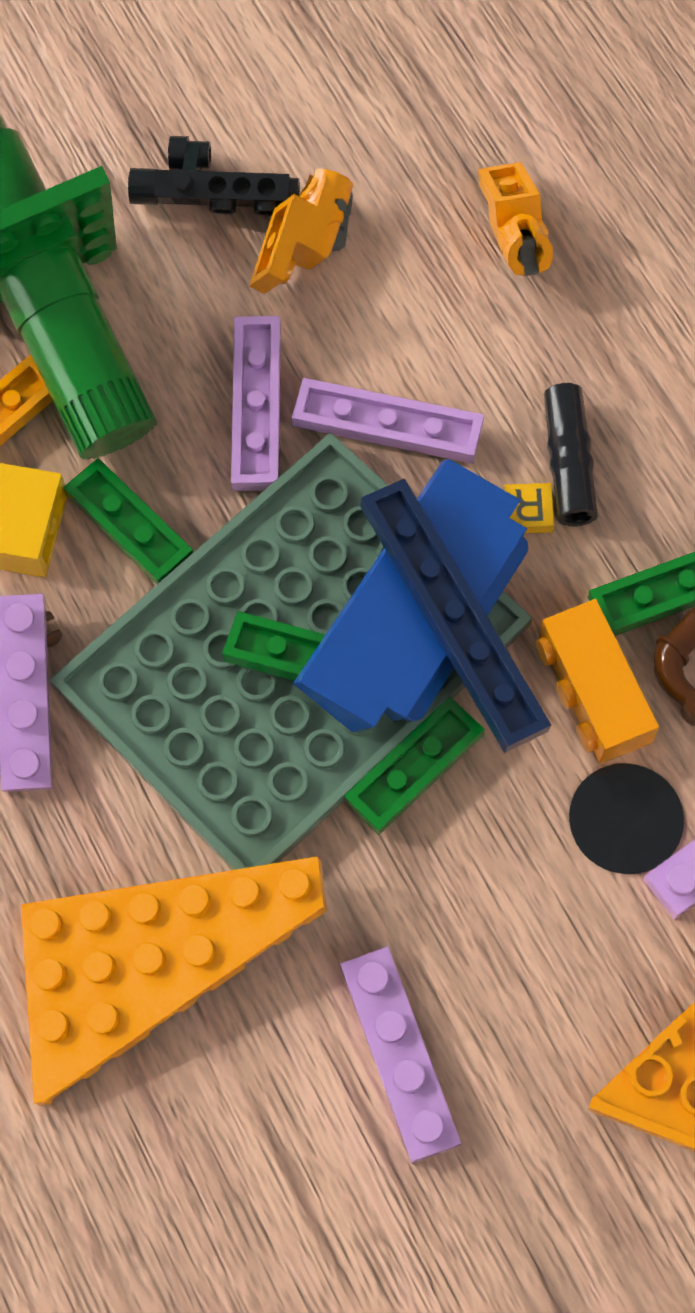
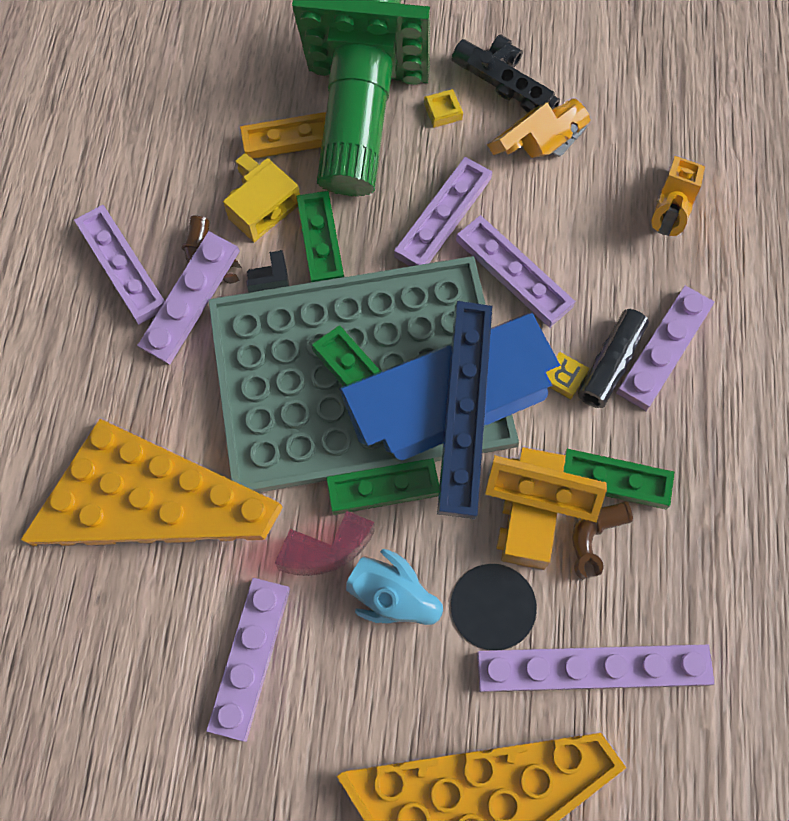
camera: 30 degrees right, 0 degrees up
none -> black panel [246,250,289,293]
none -> clear pink brick [275,511,375,576]
none -> medium azure animal [346,549,443,625]
none -> yellow tile [424,89,463,128]
none -> light orange plate [485,455,607,522]
none -> lavender plate [616,285,715,411]

